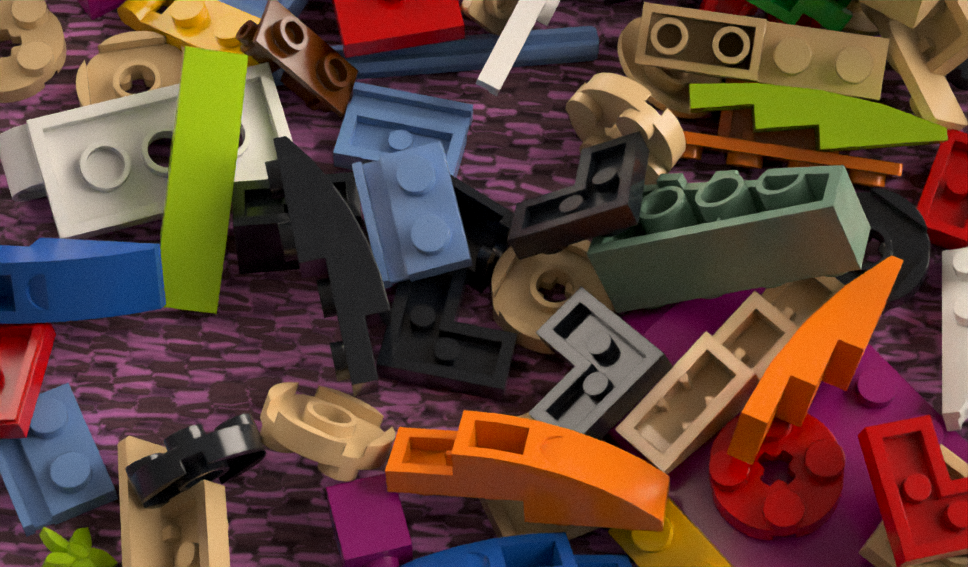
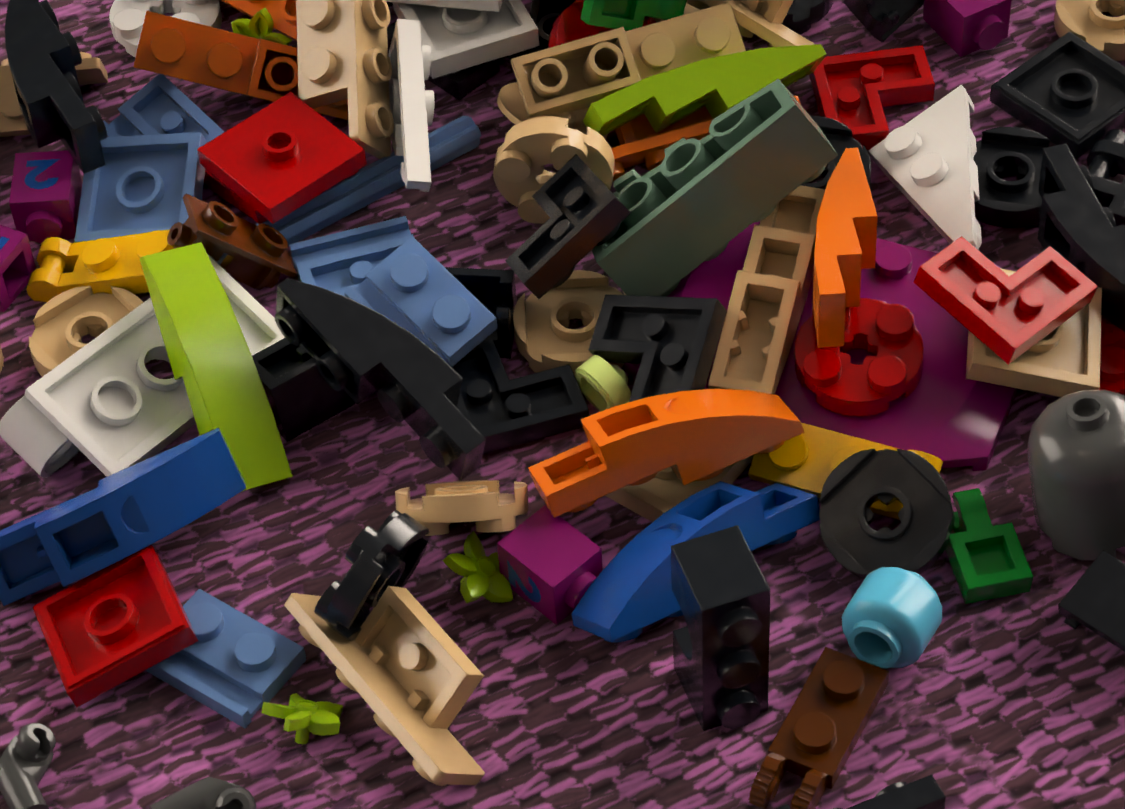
camera: 25 degrees left, 10 degrees down
none -> lime plant [442,531,513,603]
none -> yellowish green tile [575,355,631,412]

